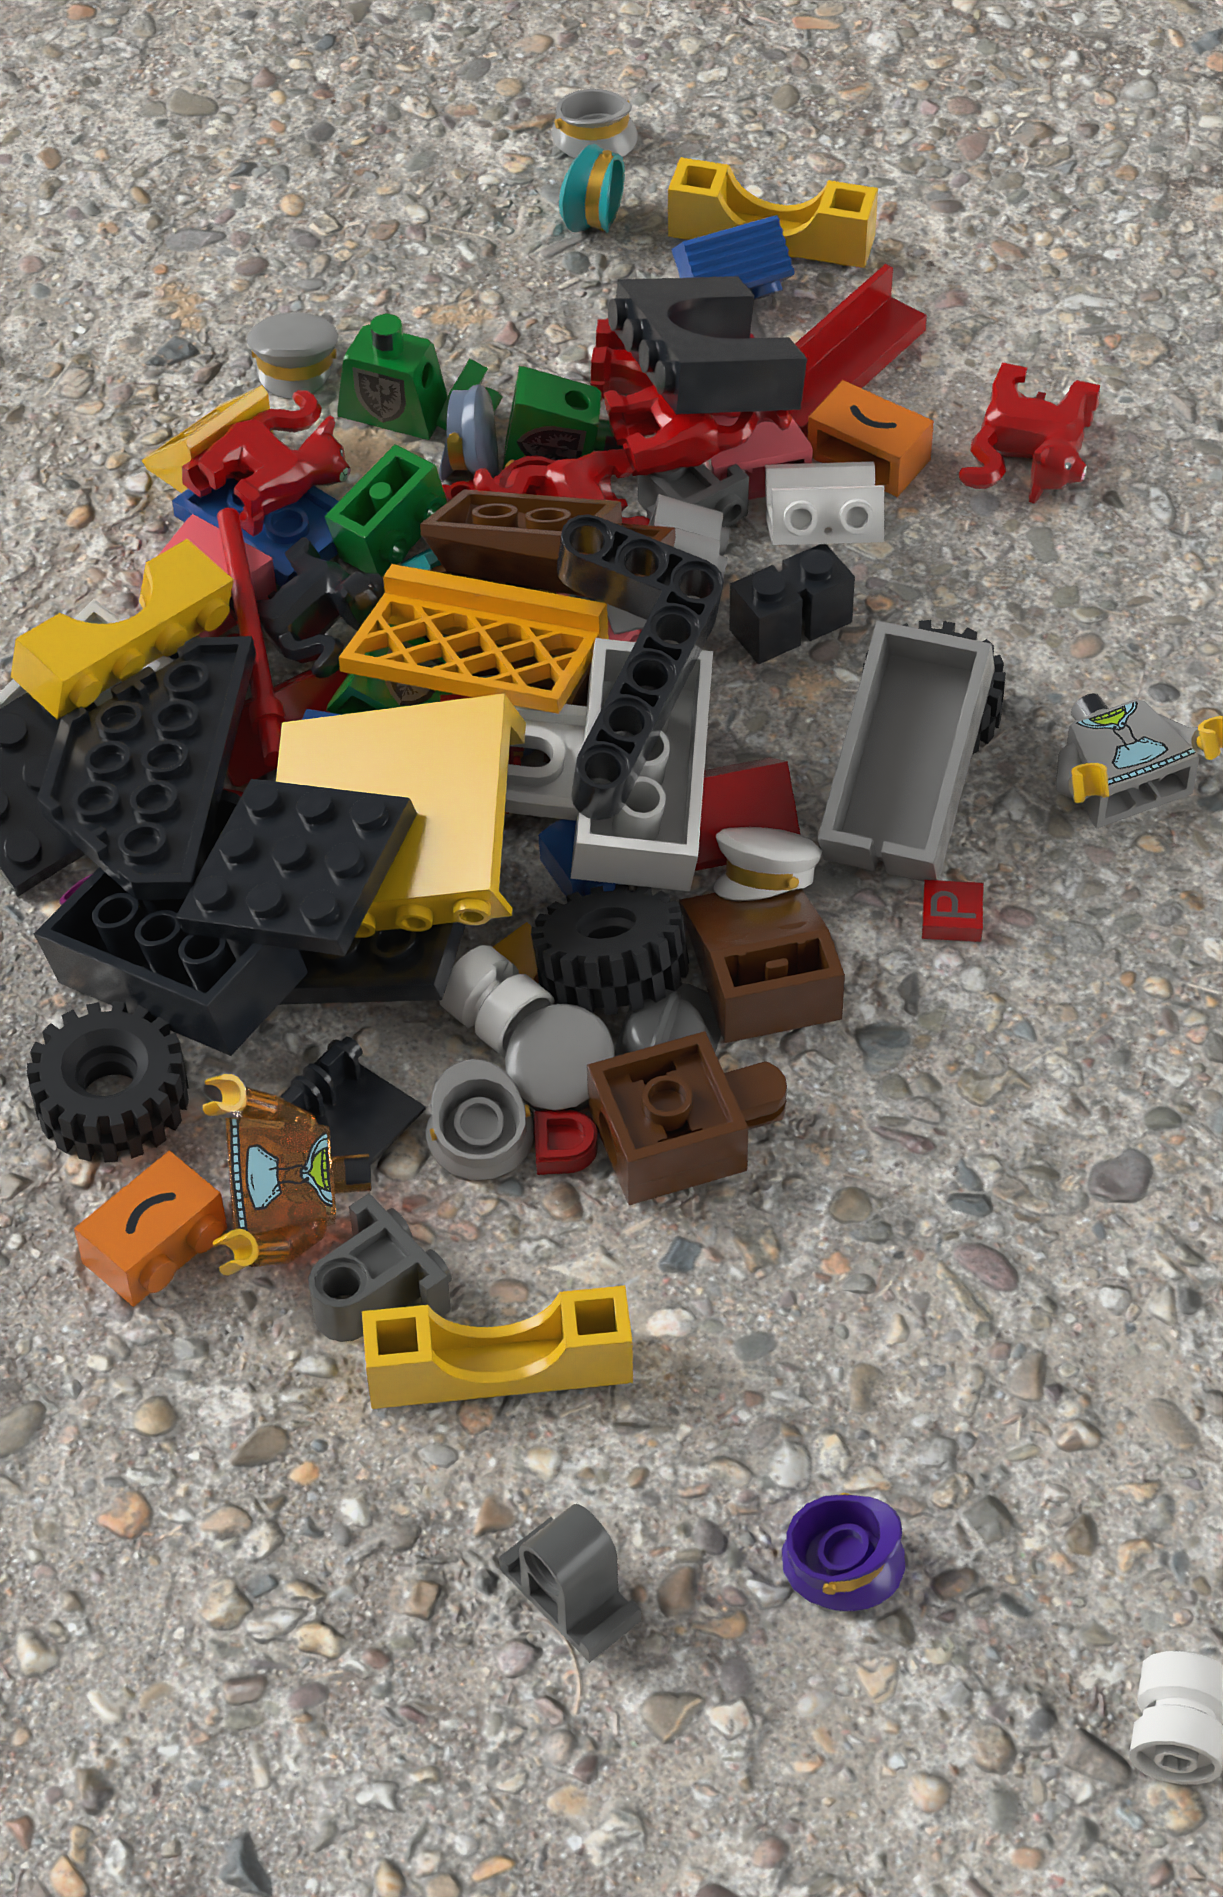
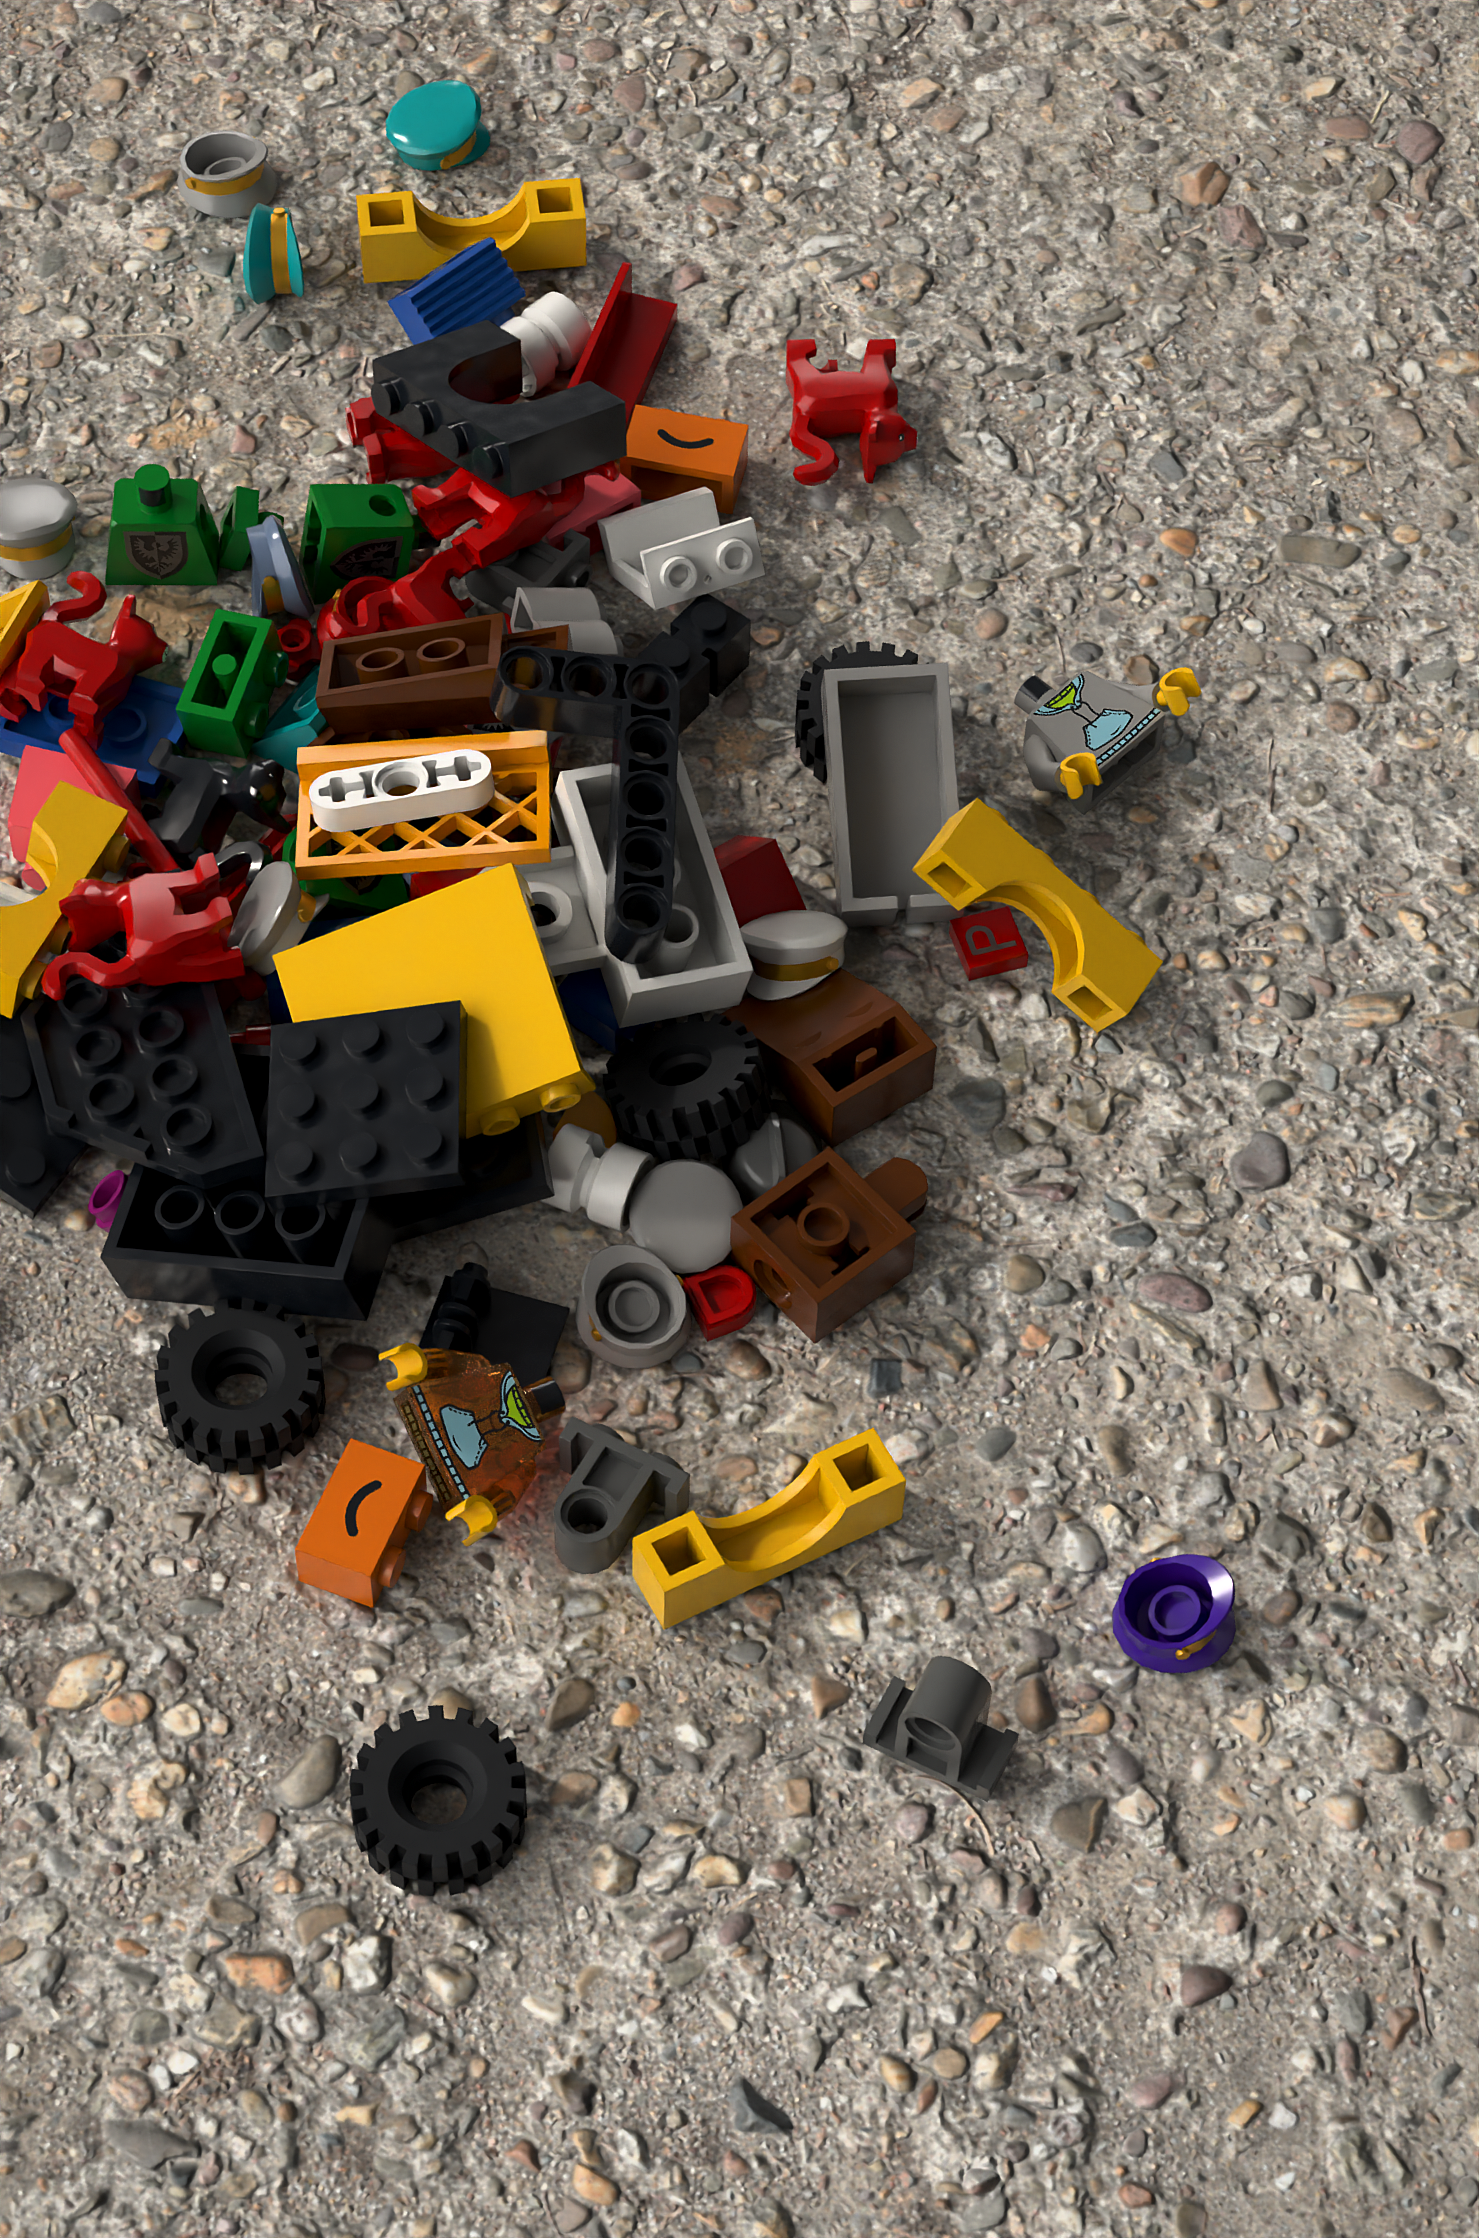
camera: 25 degrees left, 5 degrees up
none -> red animal [41,852,245,1001]
none -> light grey piece [227,861,330,976]
none -> white beam [309,749,495,832]
none -> black tyre [349,1705,527,1896]
none -> teal piece [385,80,490,171]
none -> white wheel [500,292,592,397]
none -> yellow arch [912,797,1163,1033]

